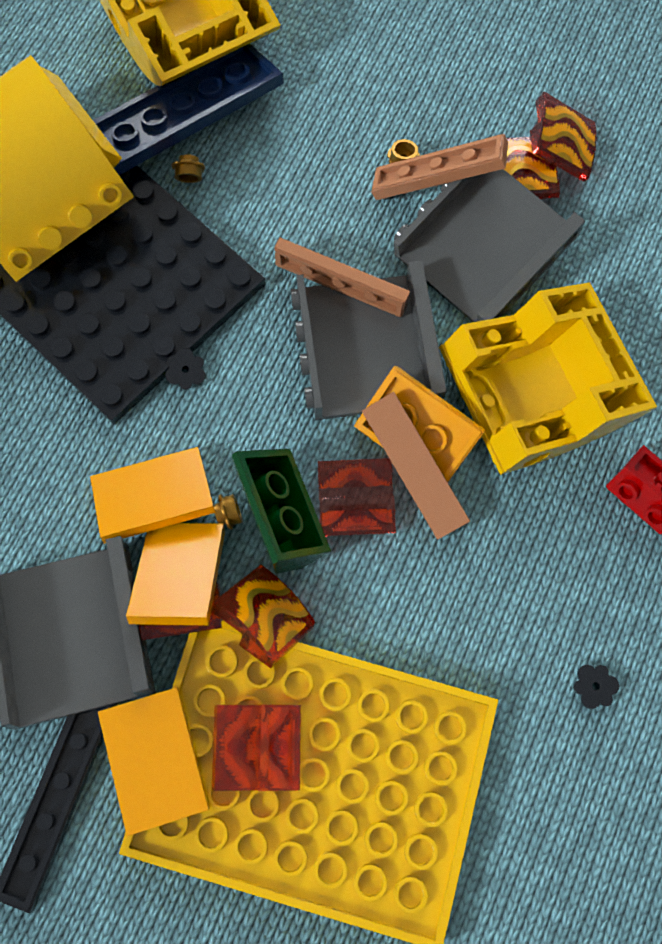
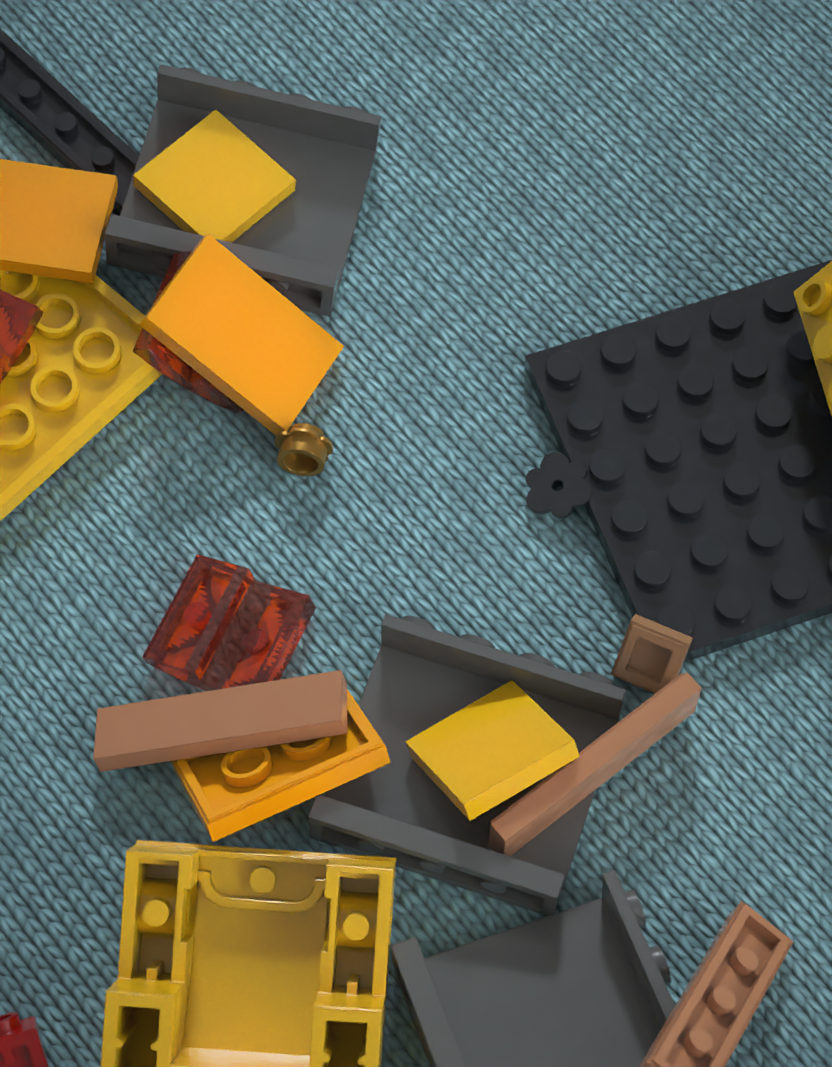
camera: 120 degrees right, 10 degrees down
light orange tile [90,447,215,544] -> none
slope [211,564,316,668] -> none
dark green slope [232,449,331,574] -> none
pearl gold plate [387,139,420,164] -> none
none -> yellow tile [133,109,296,243]
none -> yellow tile [405,680,580,821]
none -> medium nougat tile [610,614,693,693]

